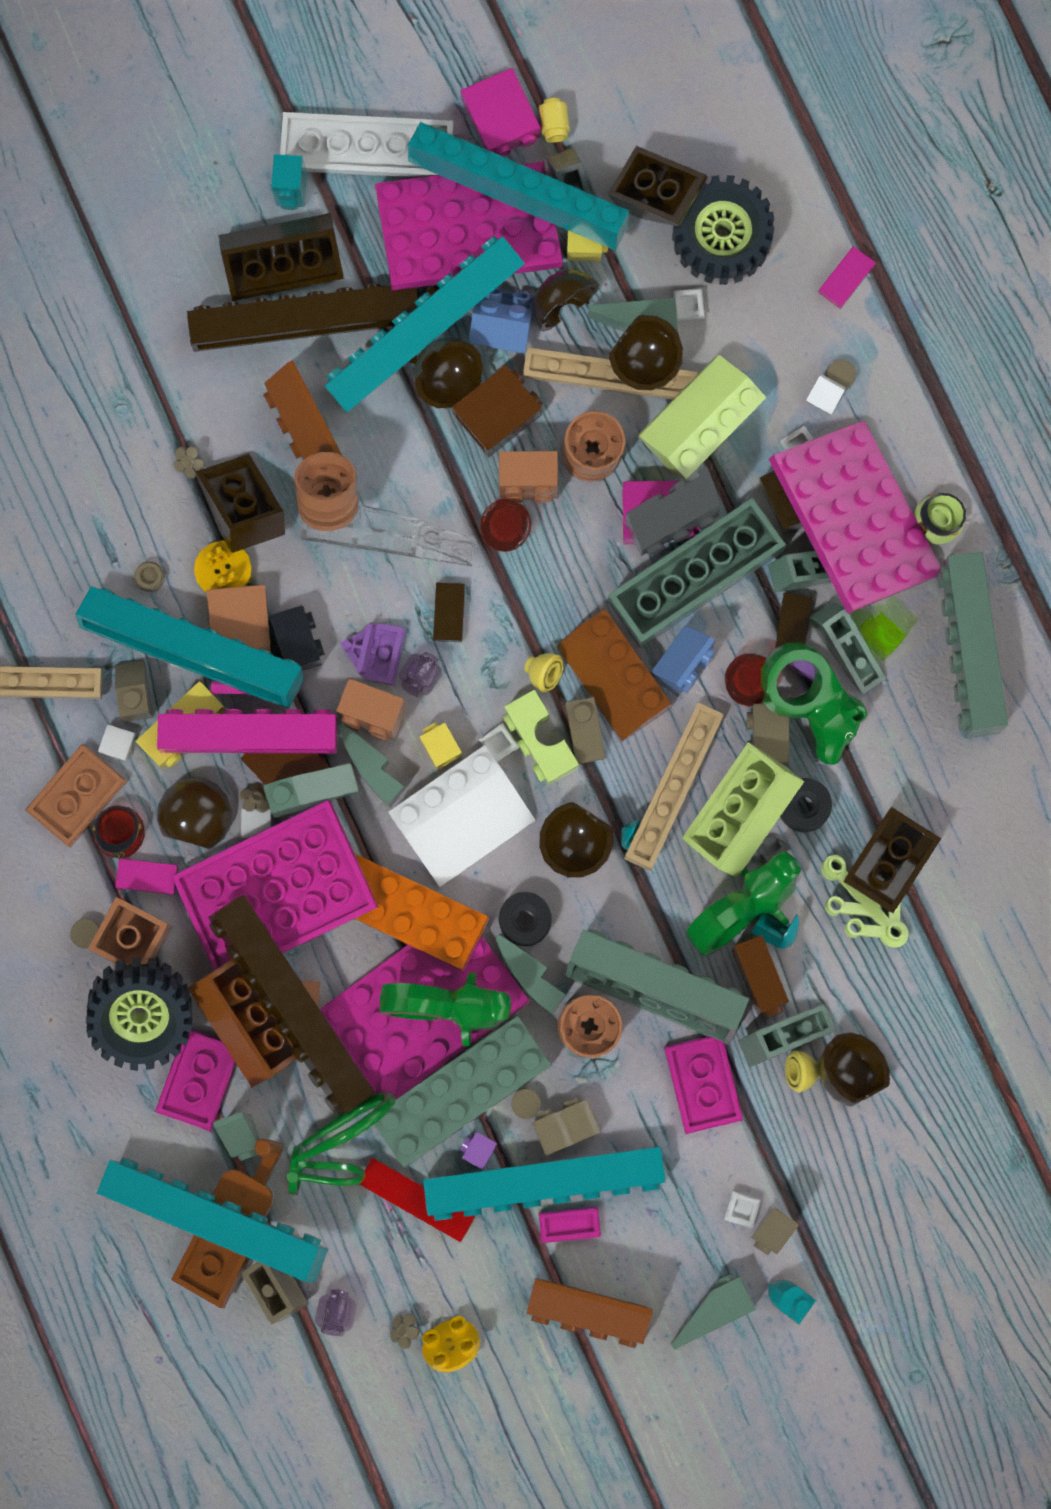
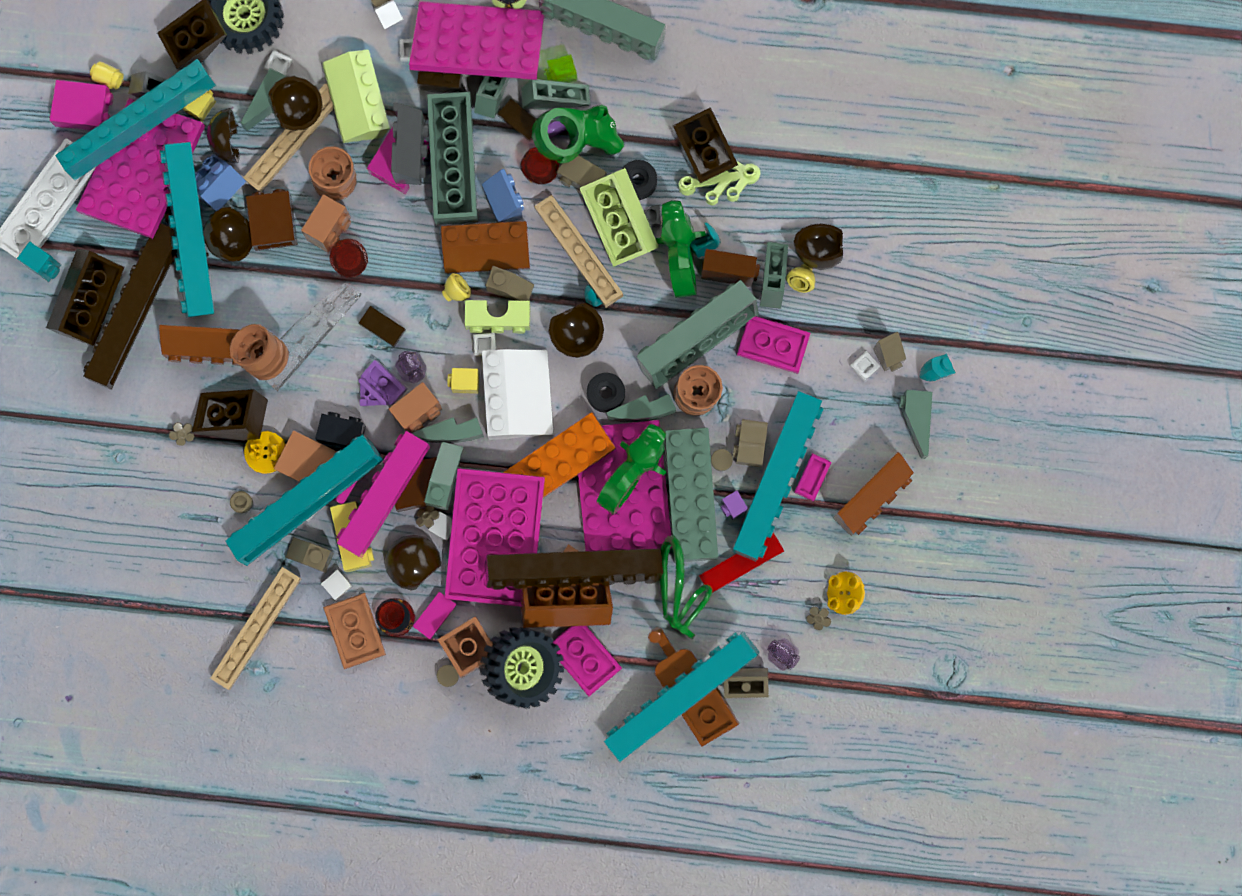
camera: 65 degrees left, 0 degrees up
sand green slope [213,1112,259,1162] -> none

